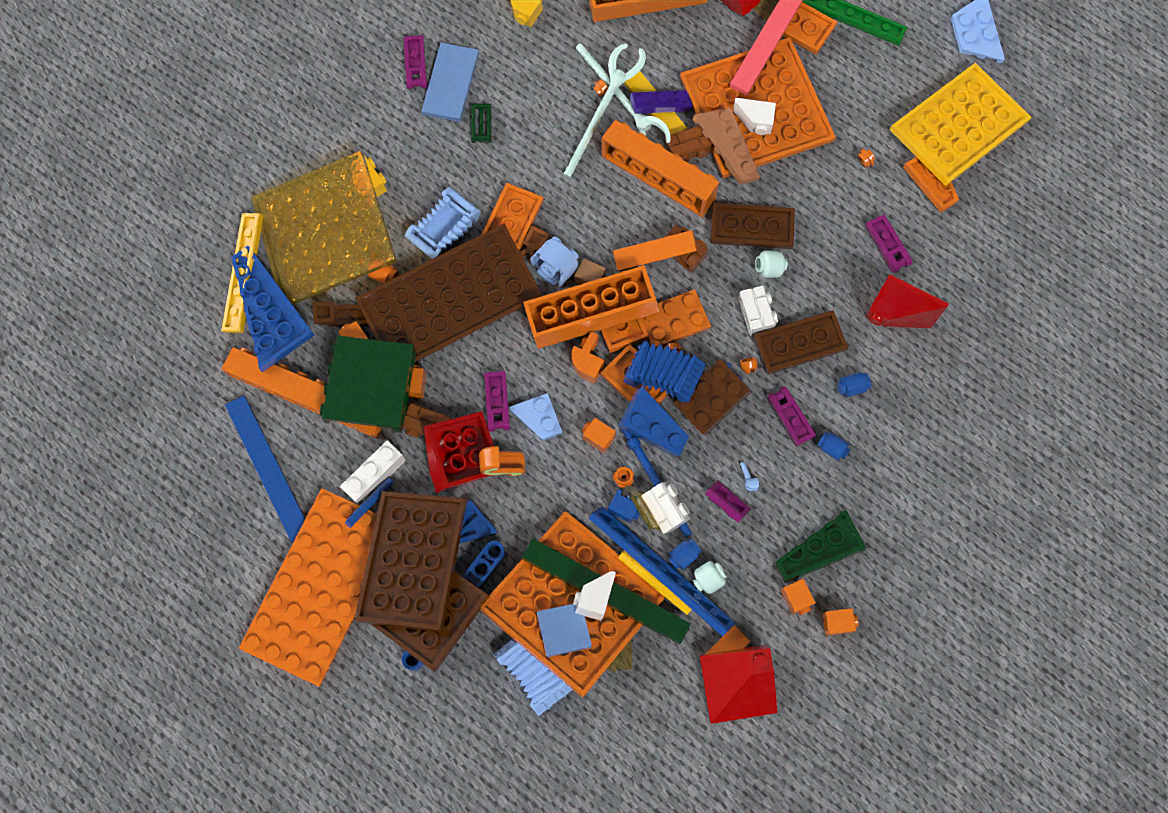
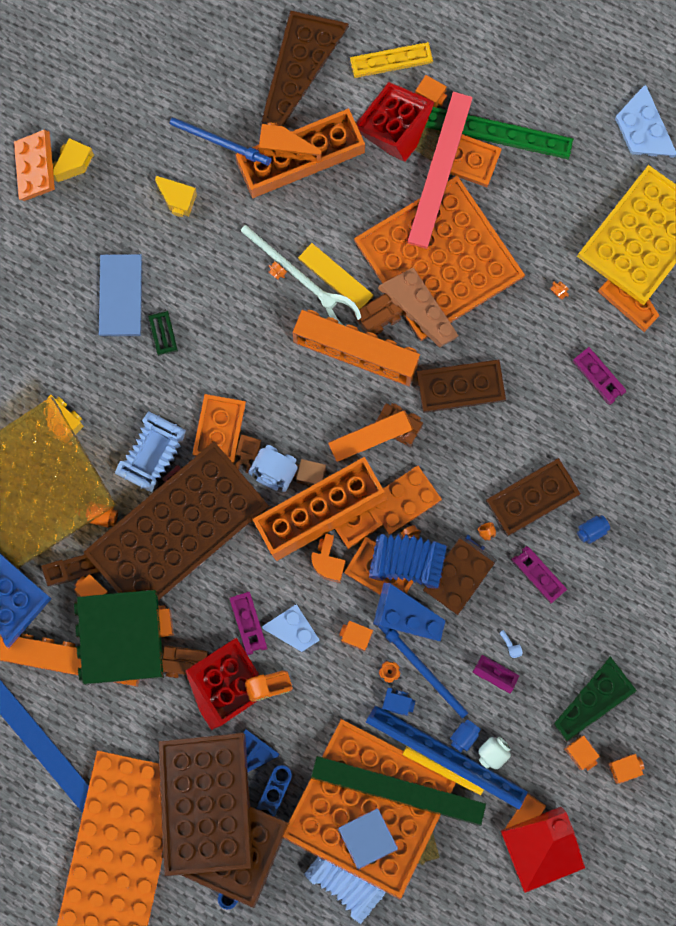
camera: 15 degrees left, 5 degrees up
white brick [340,440,406,506] -> none
blue bar [345,478,394,528] -> none
magenta plate [404,35,427,89] -> none
light aqua piece [563,43,646,178] -> none
white slope [573,571,616,621] -> none
dark purple plate [630,90,692,114] -> none
clear yellow piece [630,492,660,531] -> none
white brick [641,482,690,534] -> none
white slope [733,98,776,135] -> none
white brick [738,286,778,336] -> none
light aqua head [755,251,788,278] -> none
blue brick [817,431,851,461] -> none
red slope [865,274,949,328] -> none

